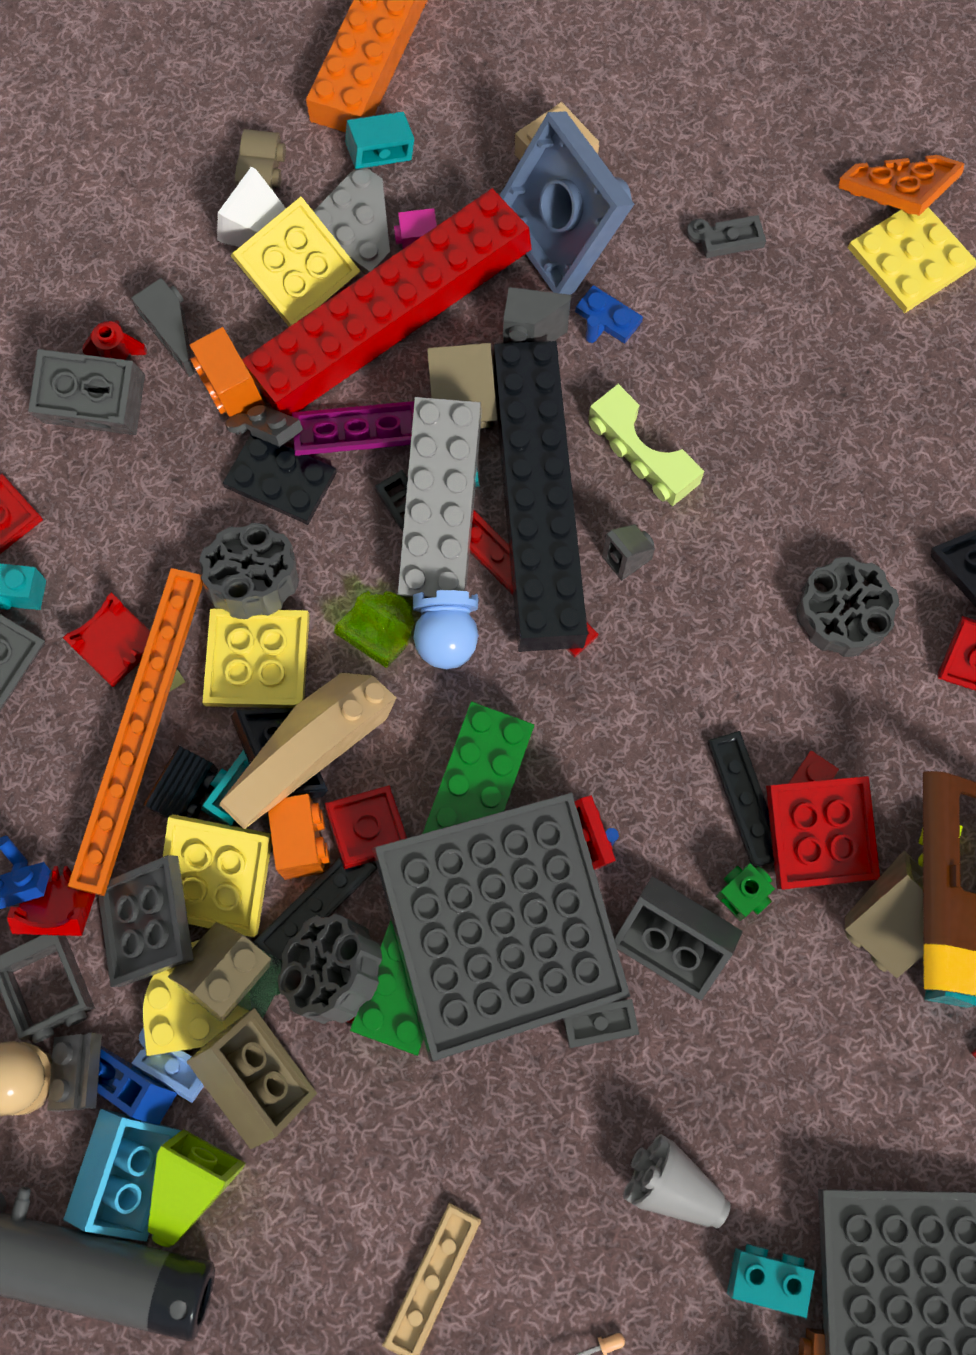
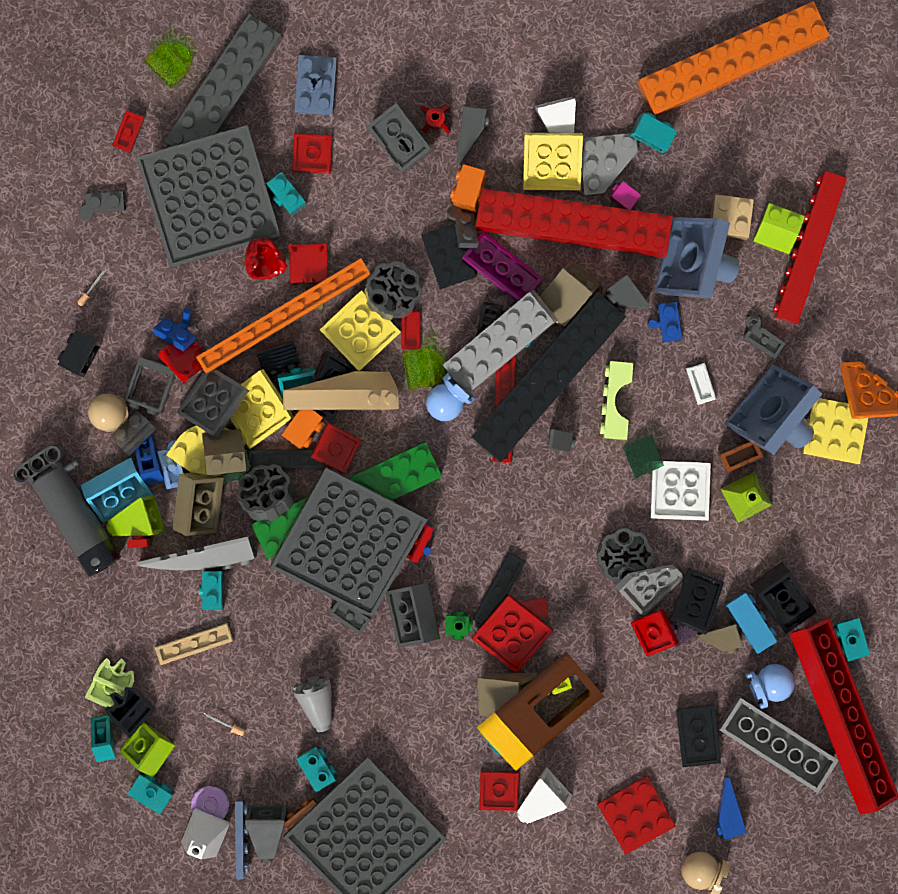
camera: 45 degrees right, 15 degrees up
dark tan brick [235,129,286,192] -> none
none -> red plate [127,535,152,548]
none -> light grey wedge [137,536,256,570]
none -> teal brick [199,571,224,610]
none -> red hair [244,238,288,280]
none -> red tile [401,311,420,350]
none -> light grey plate [615,564,684,617]
none -> clear green piece [623,435,664,478]
none -> white plate [650,461,711,521]
none -> white tile [686,363,716,405]
none -> dark orange brick [718,441,763,472]
none -> lime slope [720,471,772,523]
none -> sand blue piece [725,364,822,455]
none -> lime slope [753,203,805,255]
none -> red brick [772,171,847,325]

